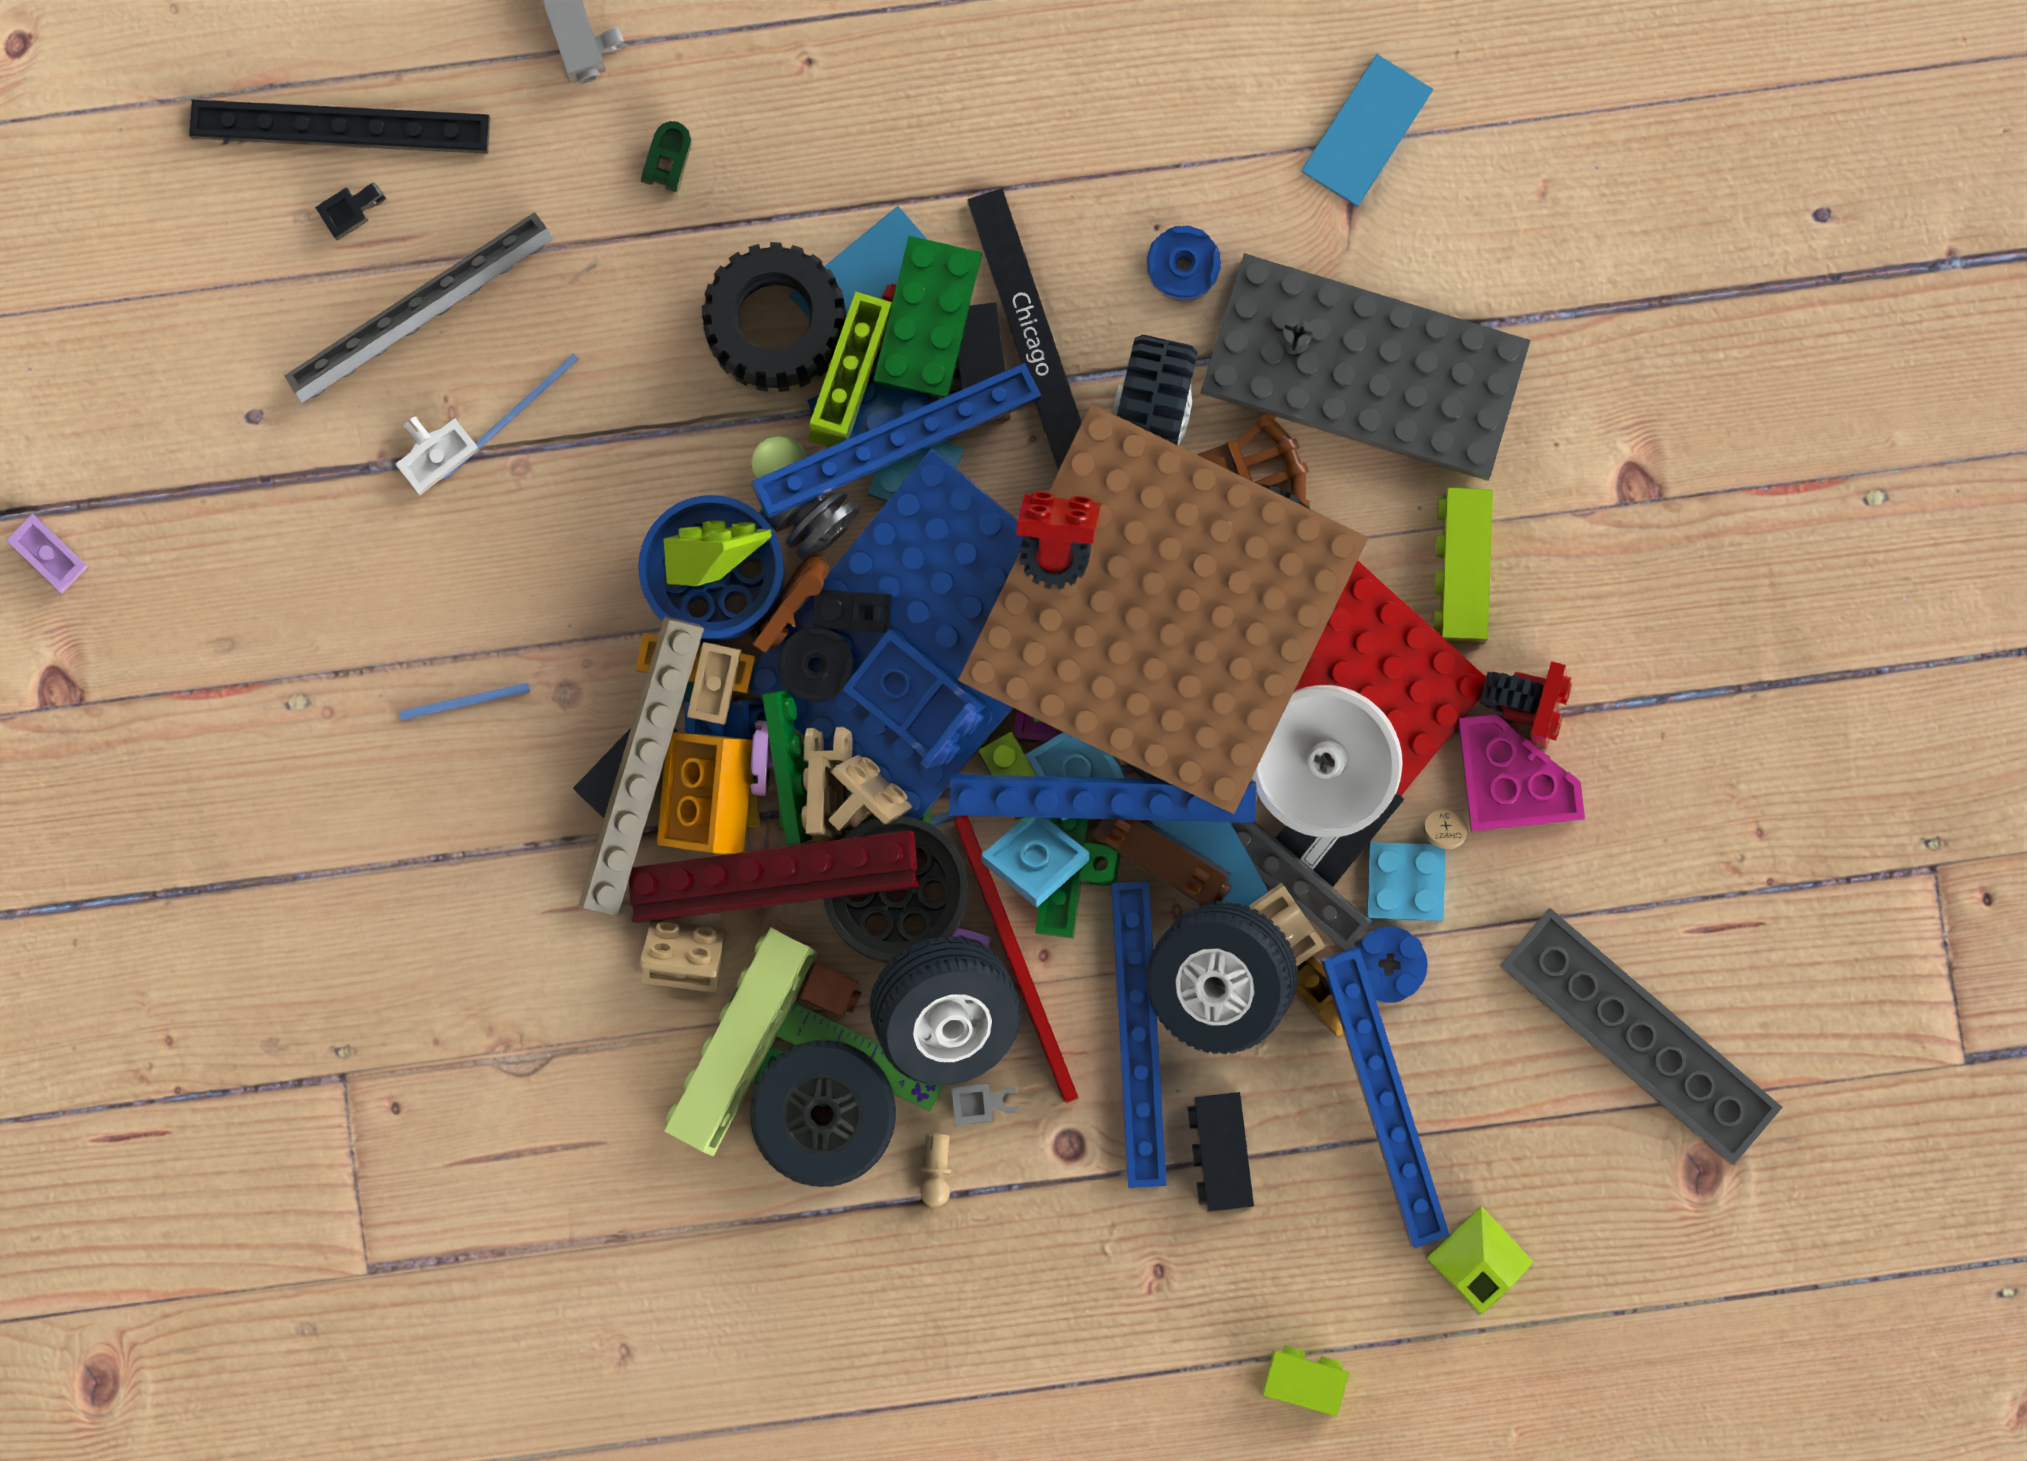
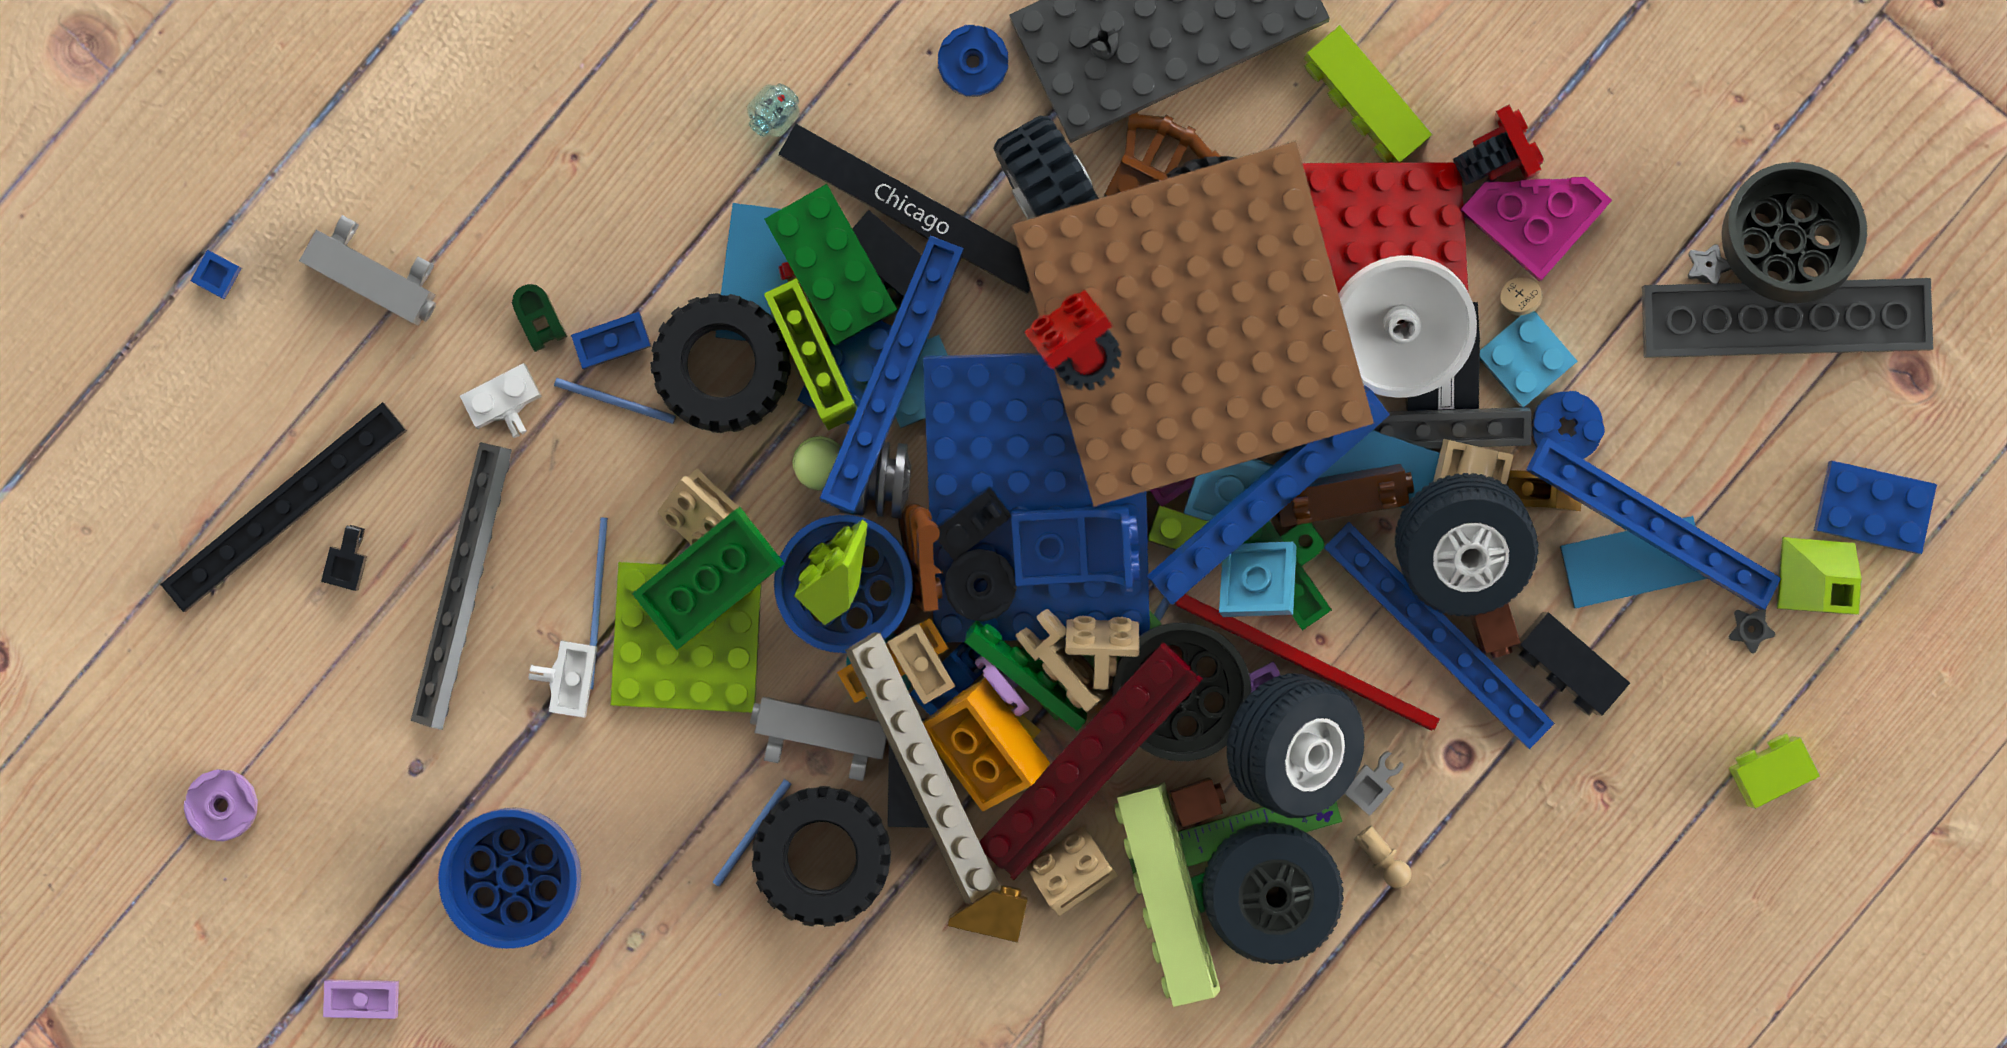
camera: 45 degrees left, 5 degrees up
none -> lavender plate [184,769,258,842]
none -> blue wheel [438,808,581,949]
none -> white plate [460,363,542,438]
none -> medium blue axle [554,378,676,424]
none -> blue plate [571,312,652,370]
none -> lime plate [611,562,762,713]
none -> green plate [632,507,785,650]
none -> tan bracket [658,468,749,545]
none -> clear light blue head [747,83,800,137]
none -> light grey brick [750,697,887,781]
none -> black tyre [752,786,891,927]
none -> pearl gold slope [948,885,1028,943]
none -> copper brick [1470,603,1520,658]
none -> dark azure piece [1560,516,1707,609]
none -> plate [1688,244,1731,287]
none -> pearl dark grey wheel [1722,162,1867,304]
none -> dark grey plate [1729,609,1775,654]
none -> blue plate [1814,461,1937,554]

